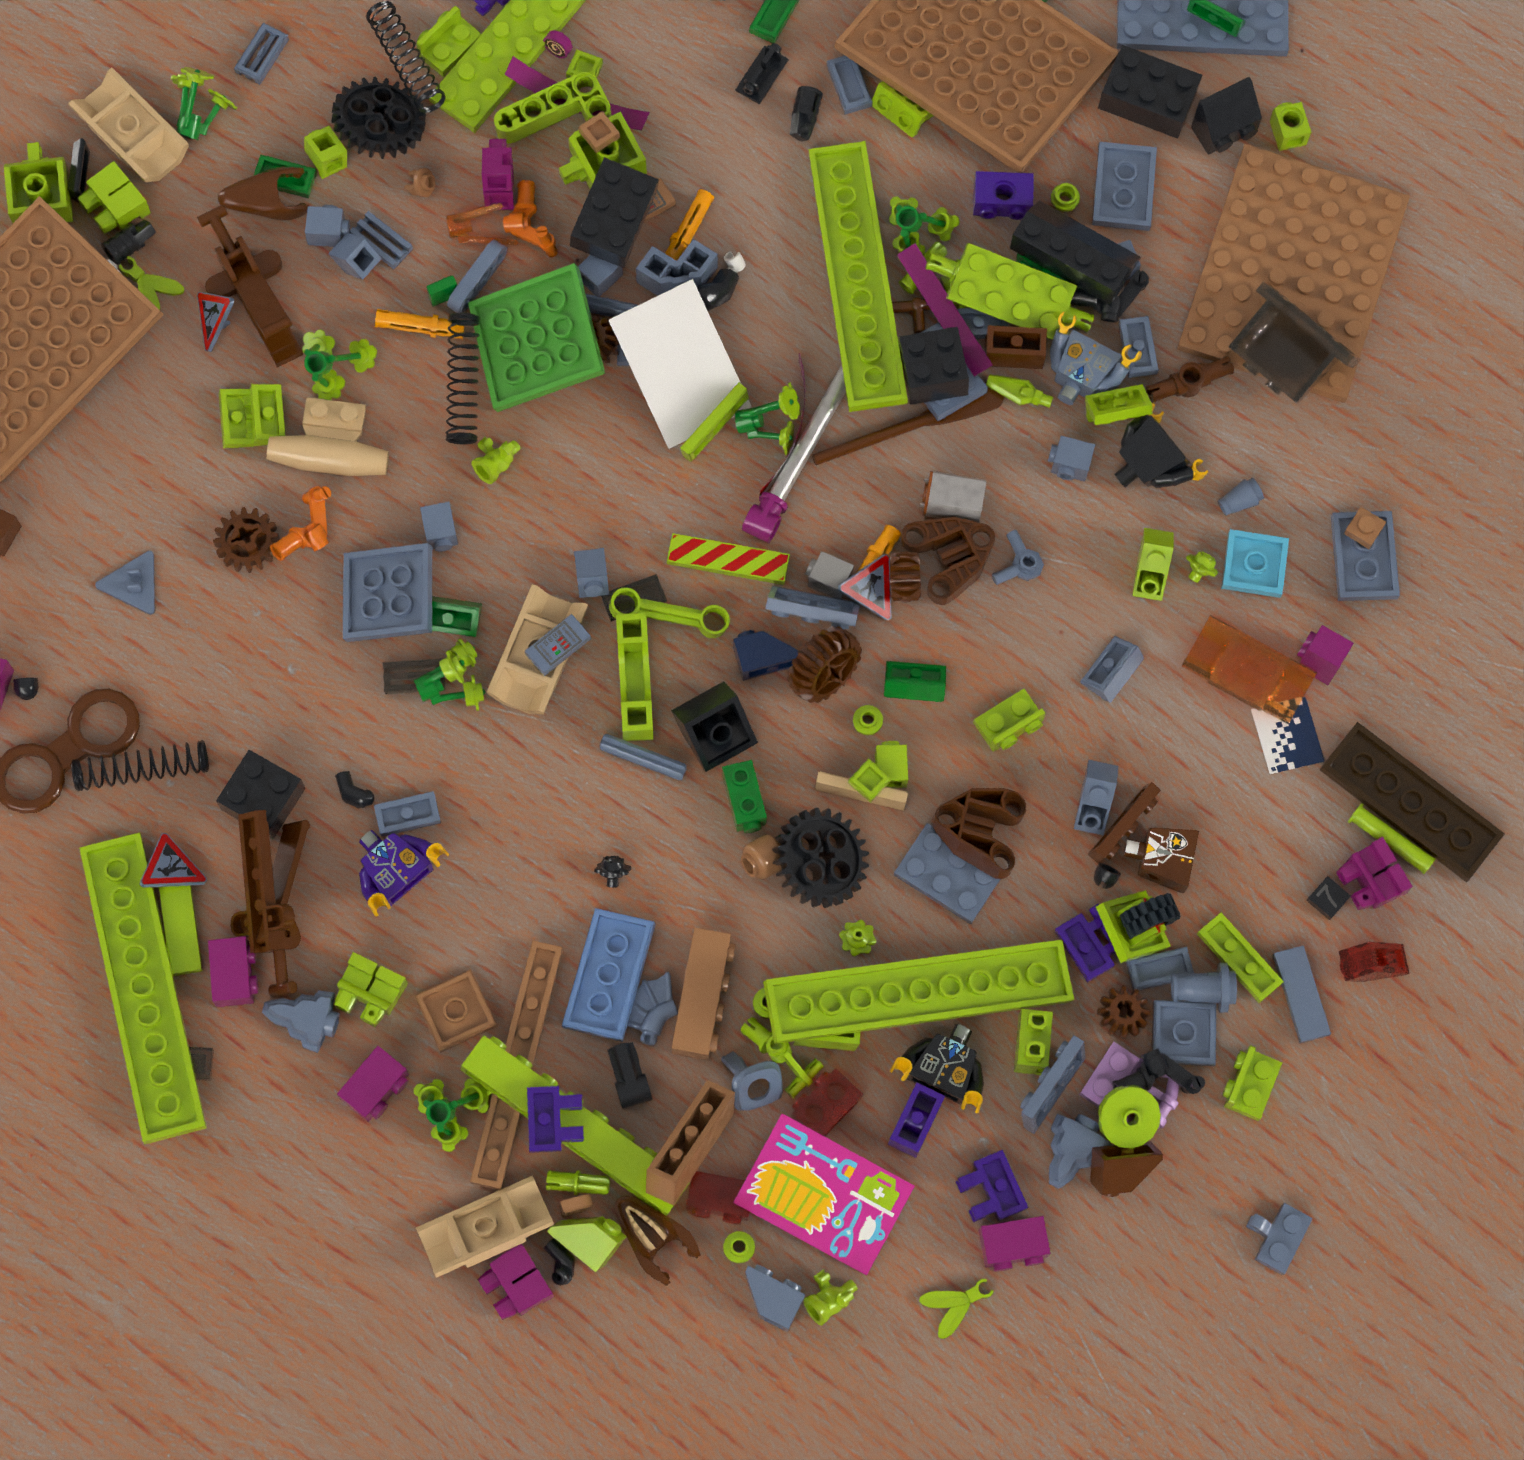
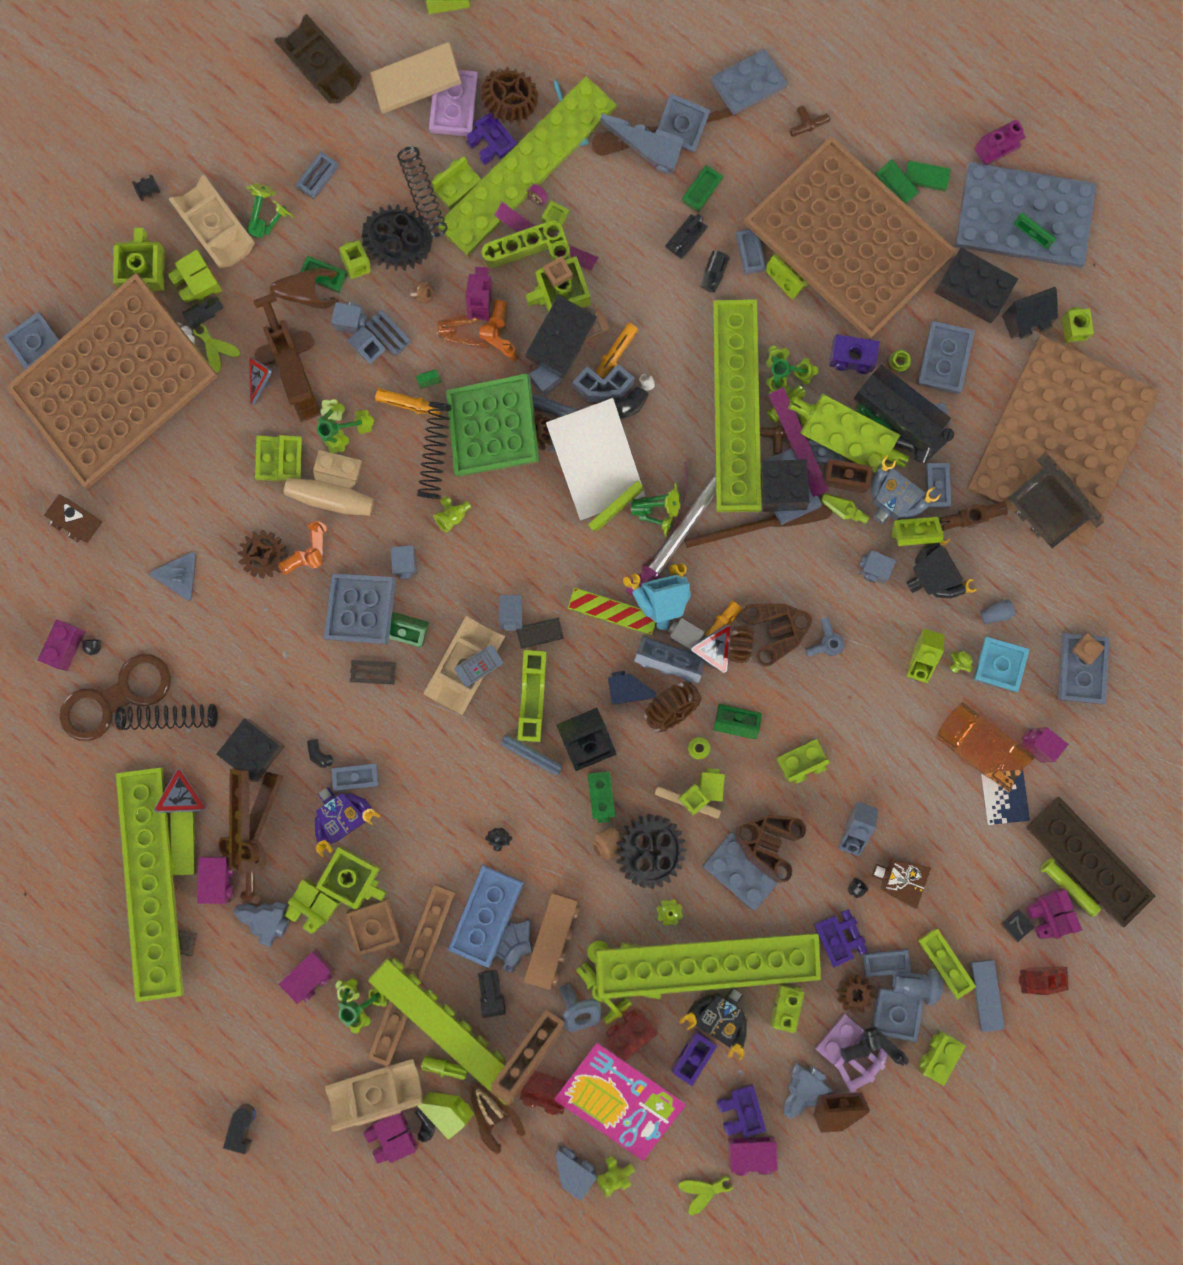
camera: 10 degrees right, 10 degrees up
black tile [68,138,90,204] -> none
lime plant [414,638,486,711] -> none
sand blue beam [447,240,508,313] -> none
dark purple plate [527,1086,584,1153] -> none
medium nougat tile [559,1194,593,1218] -> none
lime piece [609,588,730,638] -> none
lime plate [723,1231,755,1264] -> none
flat silver piece [920,471,986,522] -> none
sand blue plate [1020,1035,1086,1134] -> none
sand blue slope [1080,636,1144,703] -> none
reddish brown plate [1088,782,1161,862] -> none
lime plate [1096,890,1181,963] -> none
lime plate [1098,1085,1161,1149] -> none
sand blue plate [1246,1203,1313,1275] -> none
none -> black bush [132,174,161,202]
none -> black leg [223,1104,256,1155]
none -> lime hinge [316,846,387,909]
none -> medium azure torso [623,563,691,630]

